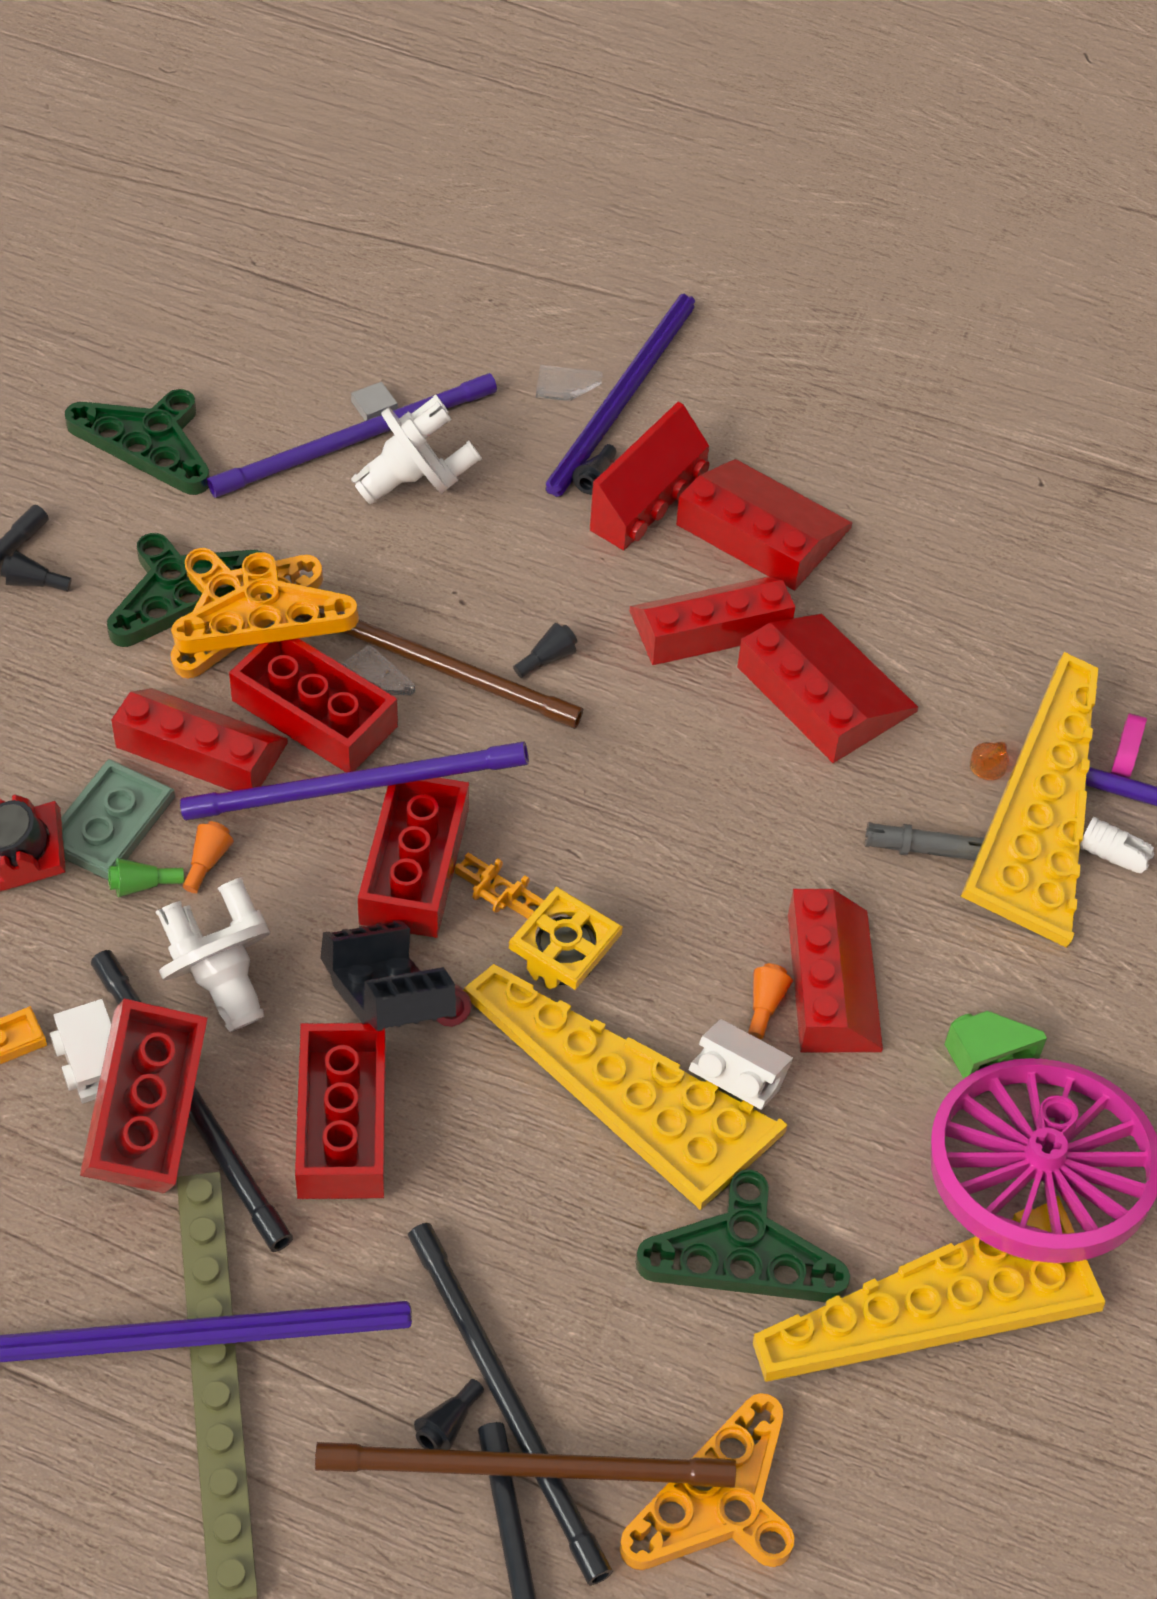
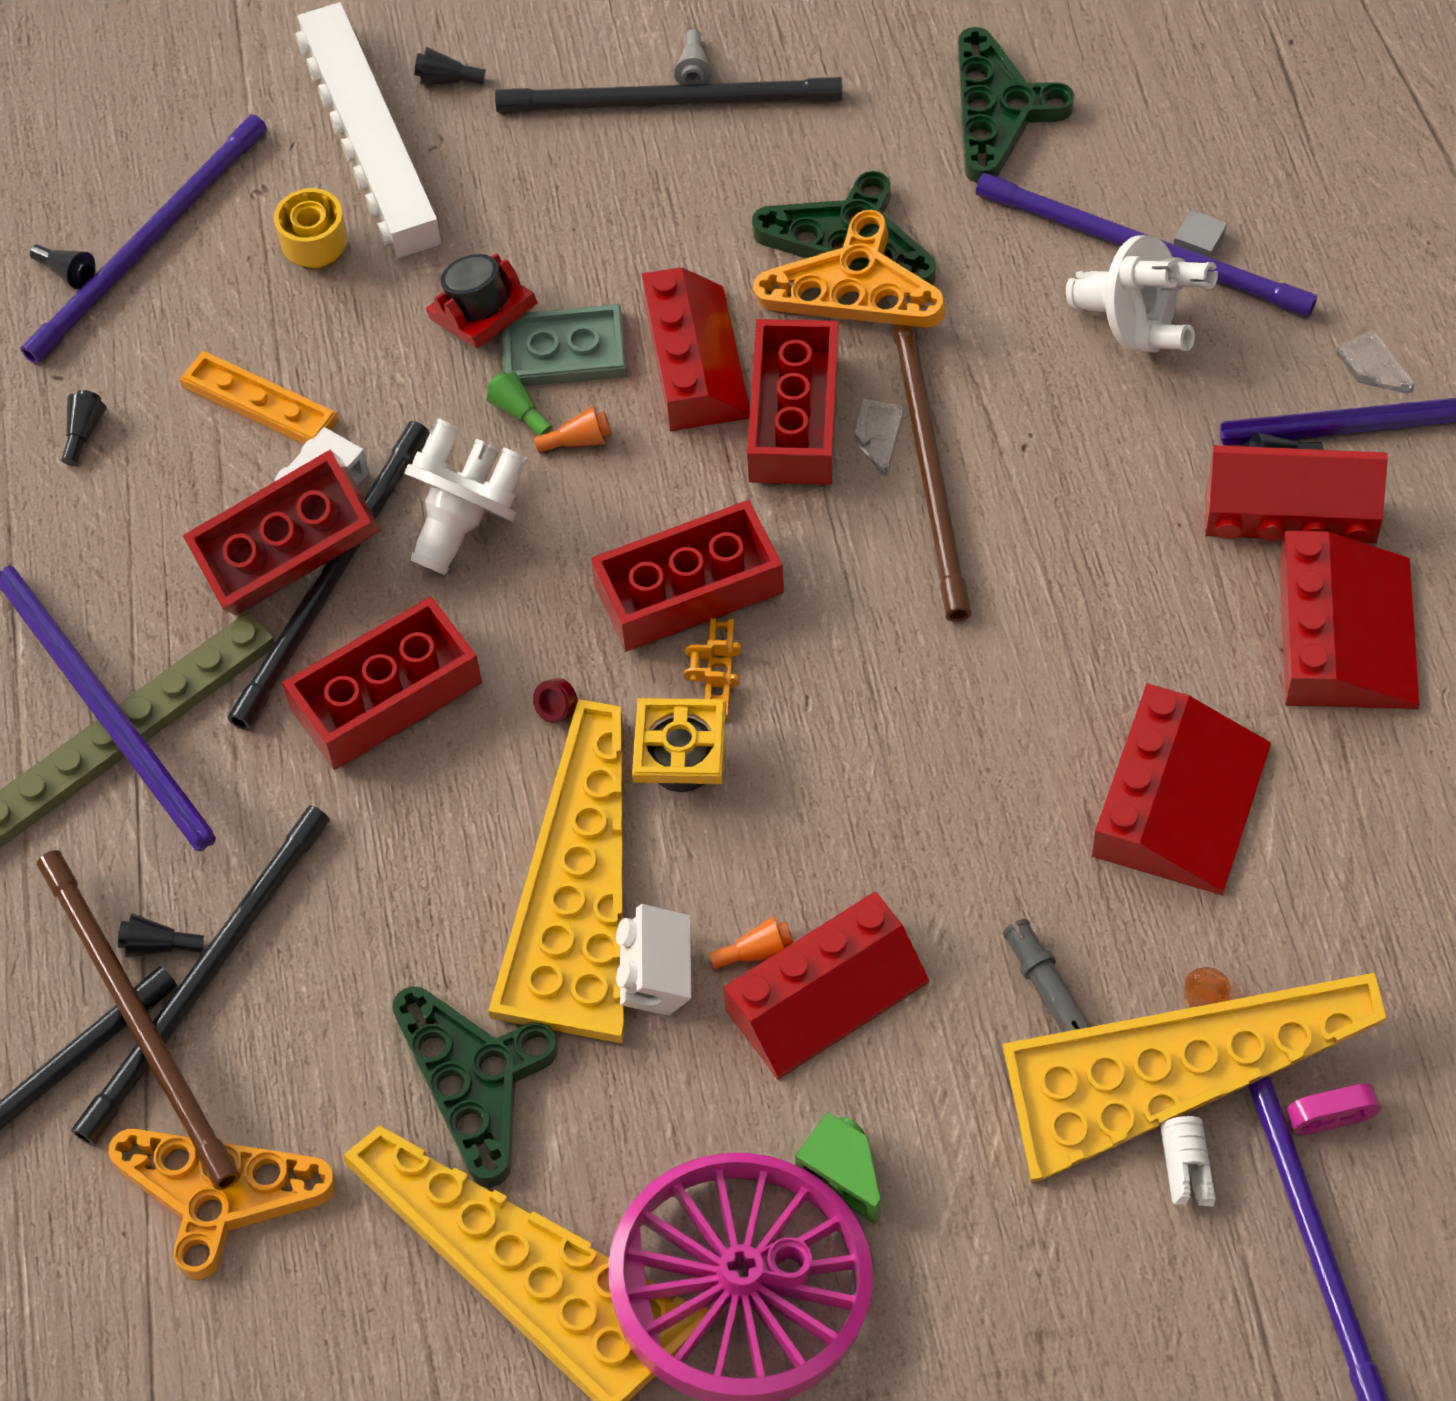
camera: 65 degrees right, 5 degrees up
black cone [1,550,72,592] -> none
light orange beam [171,552,359,653] -> none
dark purple piece [180,741,529,821] -> none
black plate [320,920,456,1031] -> none
black cone [513,623,578,678] -> none
red slope [629,577,795,665] -> none

